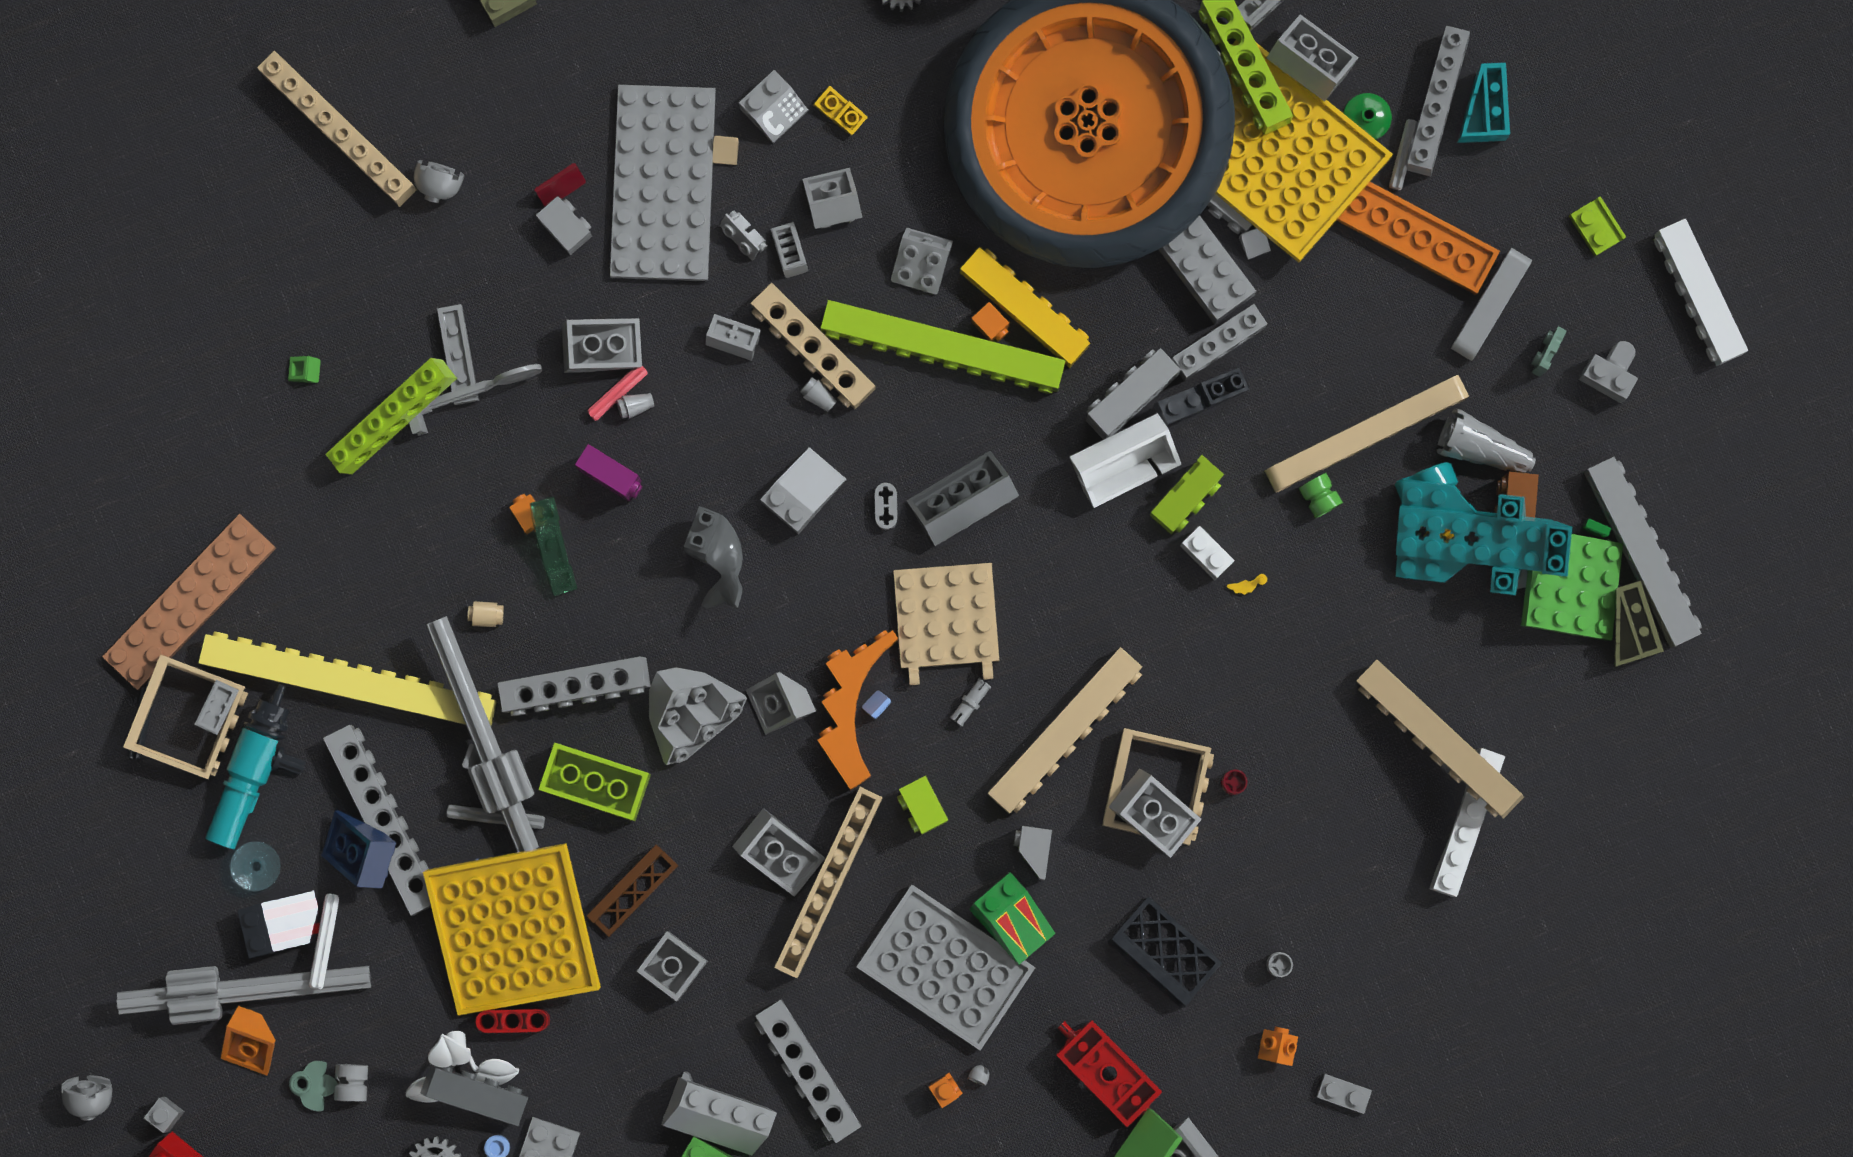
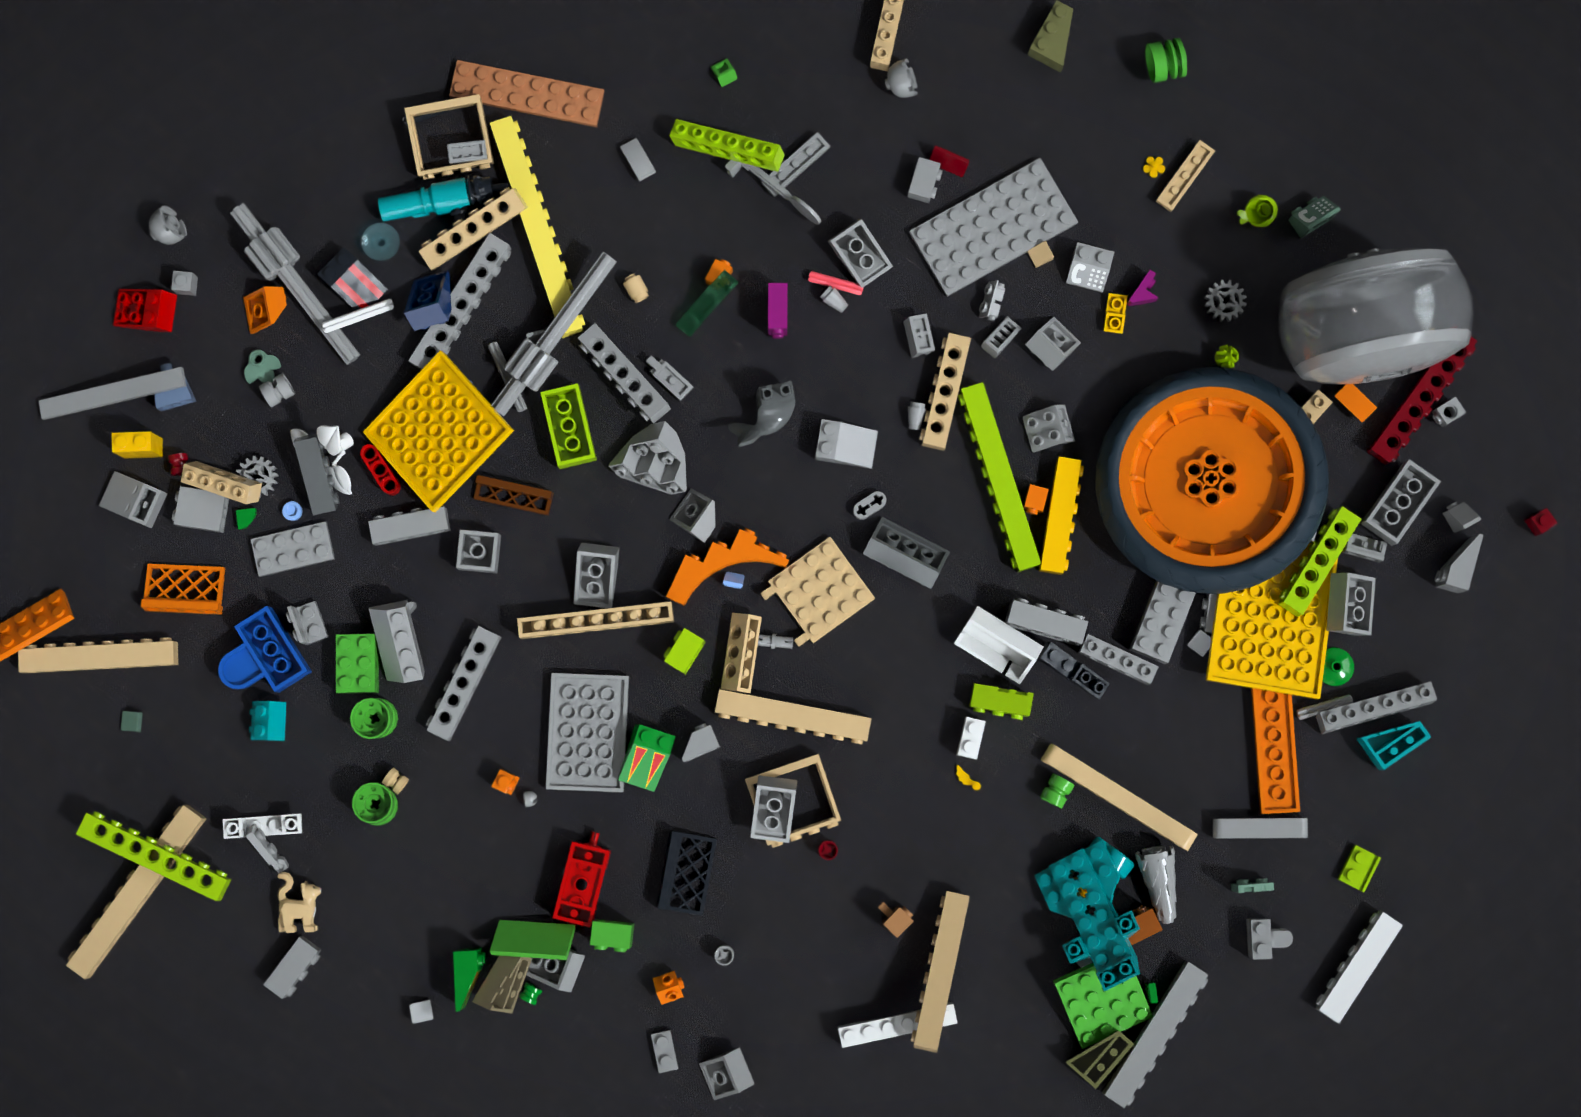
camera: 60 degrees right, 0 degrees up
none -> light grey brick [368,506,451,546]
none -> tan brick [419,187,528,270]
none -> bright green brick [590,919,634,952]
none -> light grey slope [620,138,656,181]
none -> light grey hinge [646,356,693,401]
none -> light grey slope [699,1047,754,1100]
none -> tan brick [721,613,762,693]
none -> medium nougat brick [878,902,913,938]
none -> magenta slope [1127,270,1158,306]
none -> lime gear [1215,345,1239,368]

